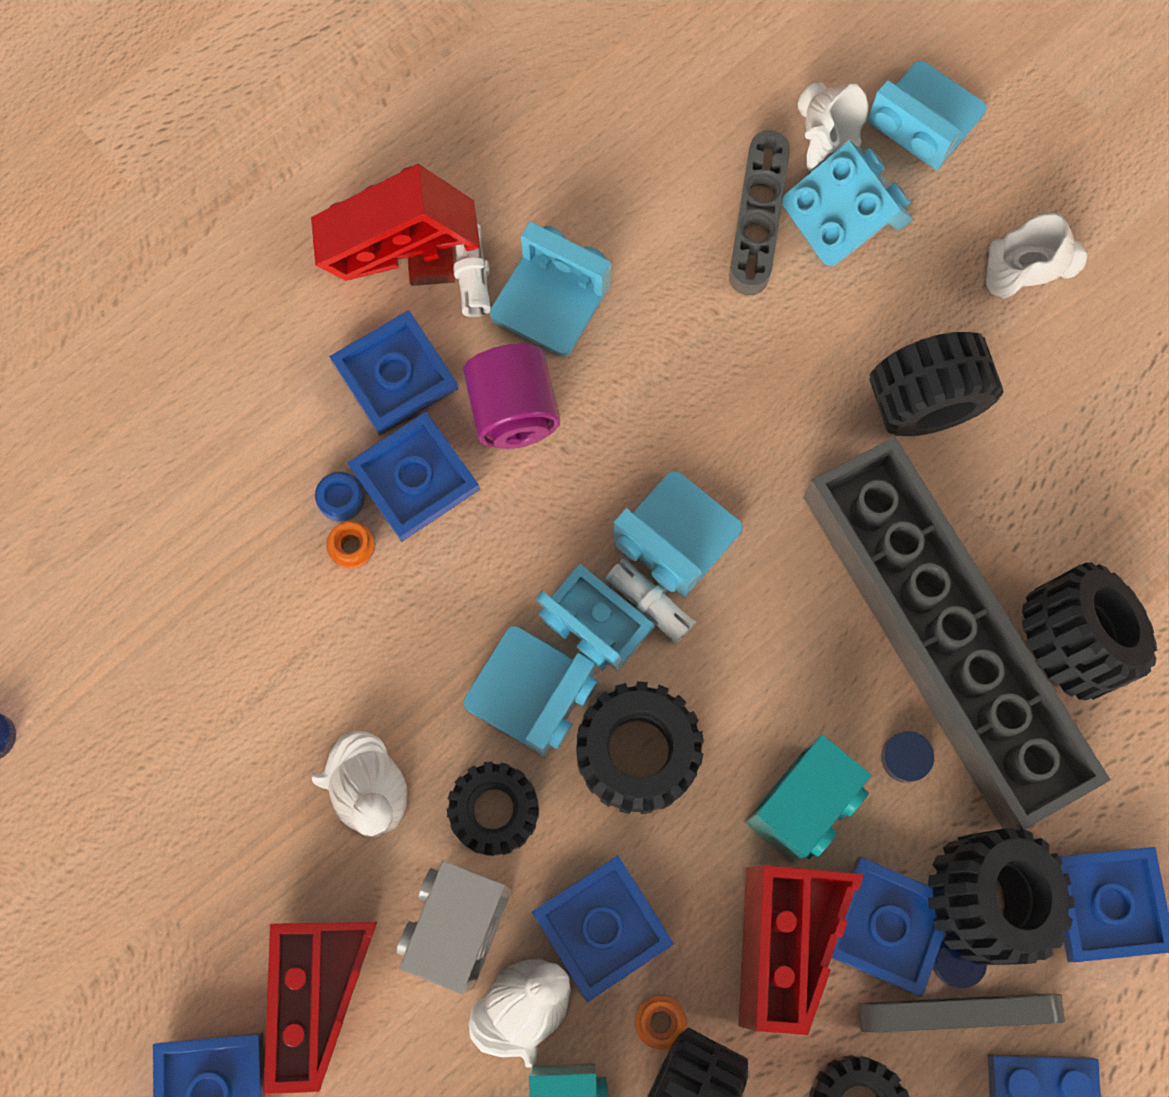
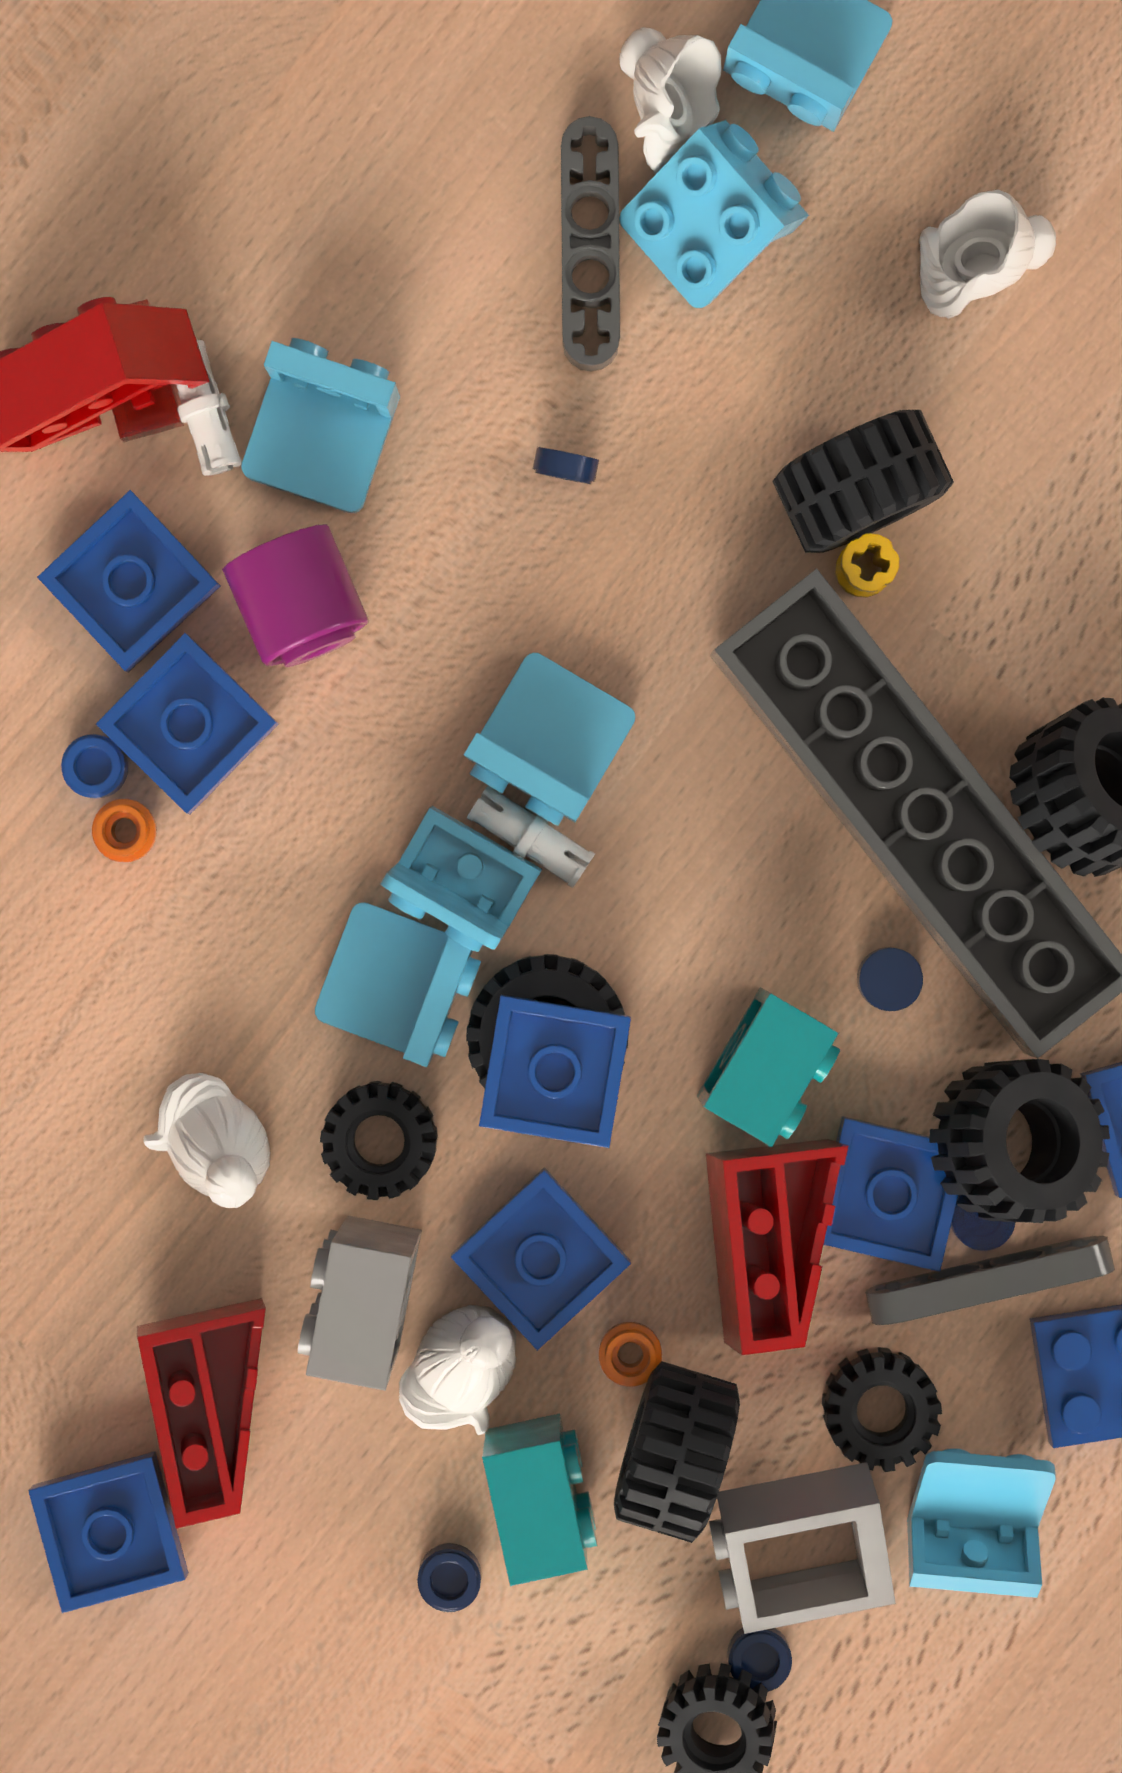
camera: 10 degrees left, 15 degrees up
none -> blue plate [479,995,631,1148]
none -> dark blue tile [533,447,599,485]
none -> yellow bush [835,533,900,598]

